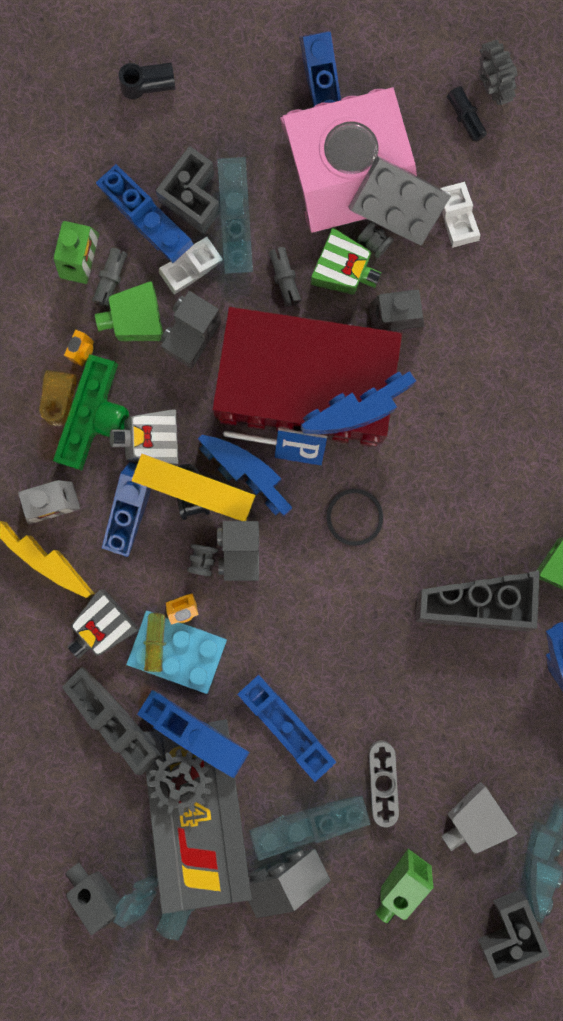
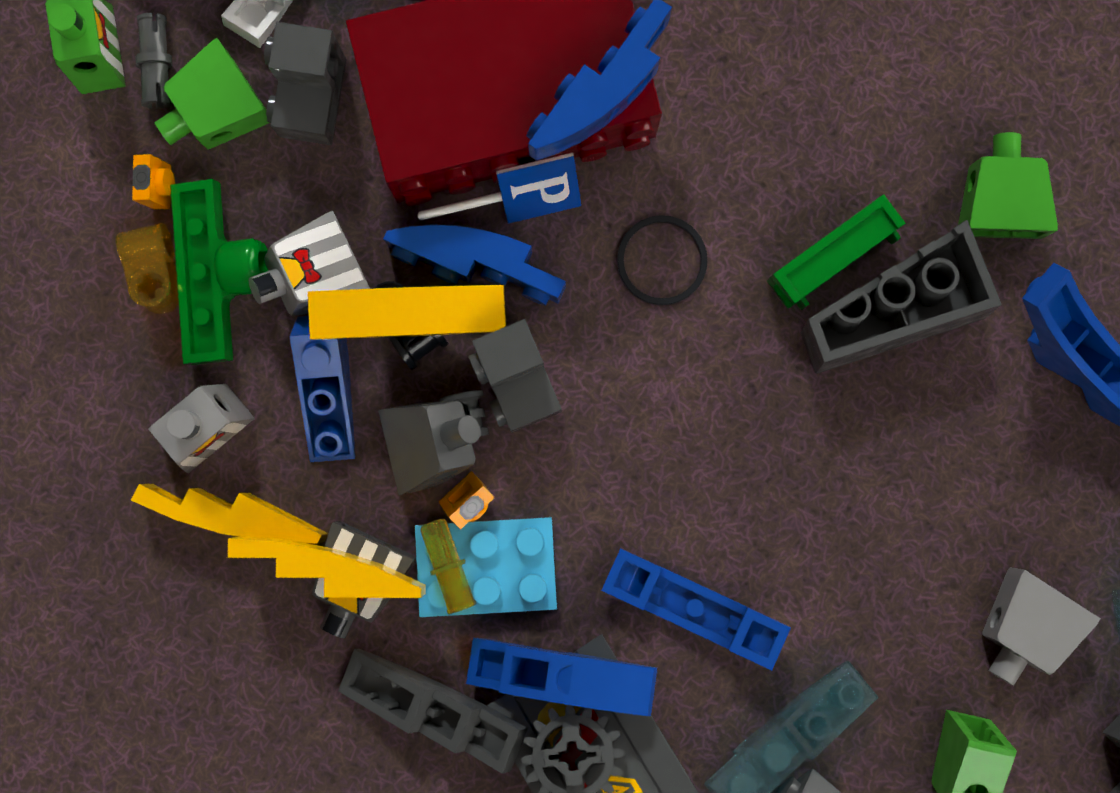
camera: 20 degrees left, 0 degrees up
light grey beam [368,740,399,827] -> none
none -> yellow slope [228,536,426,598]
none -> dark grey torso [378,400,480,495]
none -> green container [767,194,906,310]

